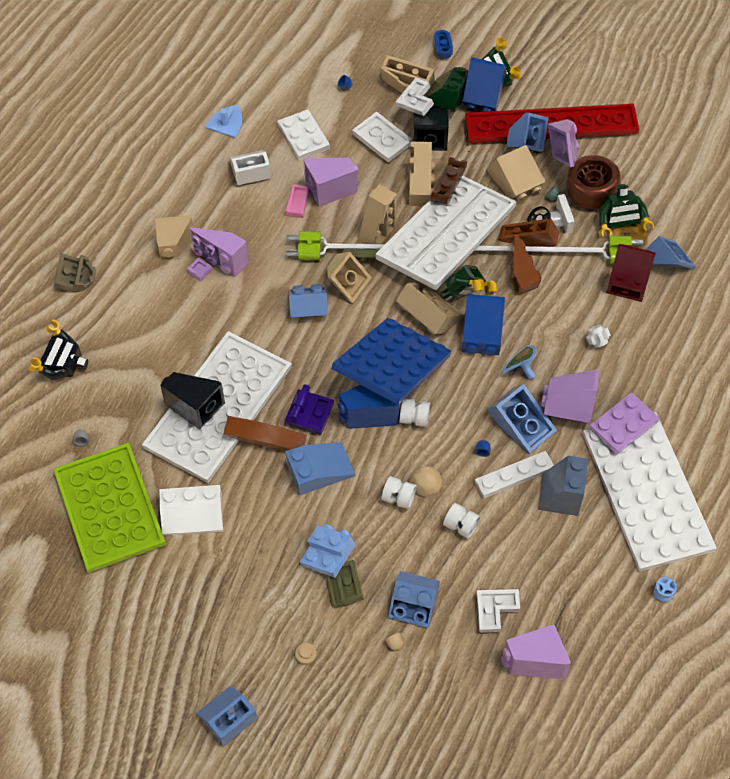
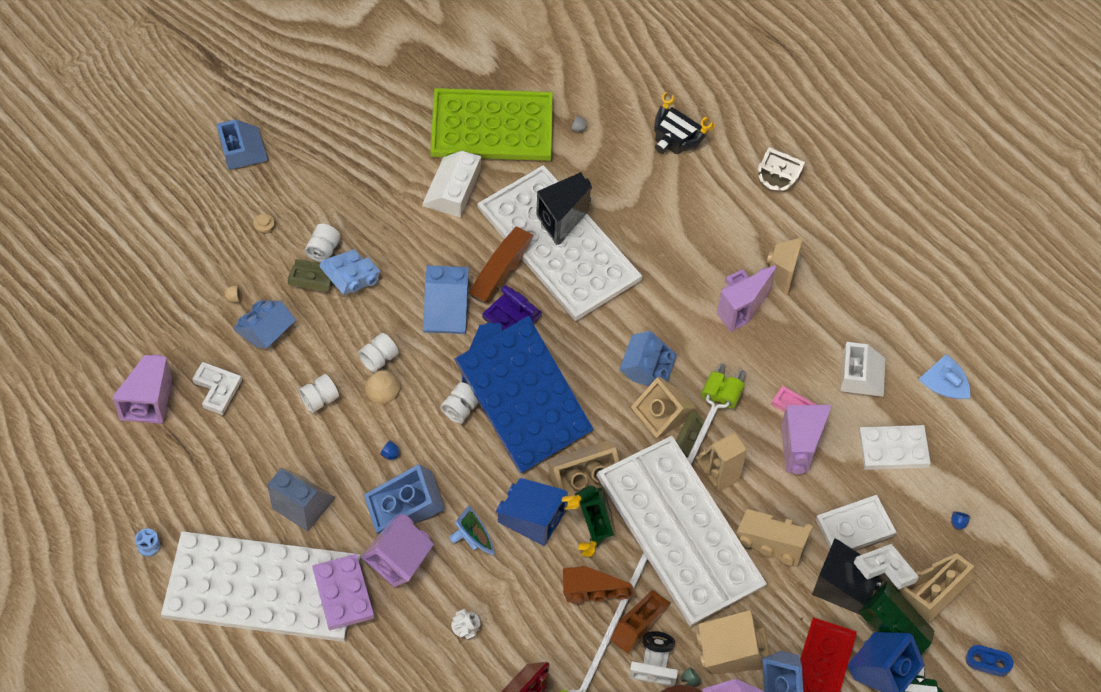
camera: 110 degrees right, 0 degrees up
reddish brown plate [430,157,467,205] -> none
white plate [475,451,554,499] -> none
none -> white wheel [305,224,341,263]

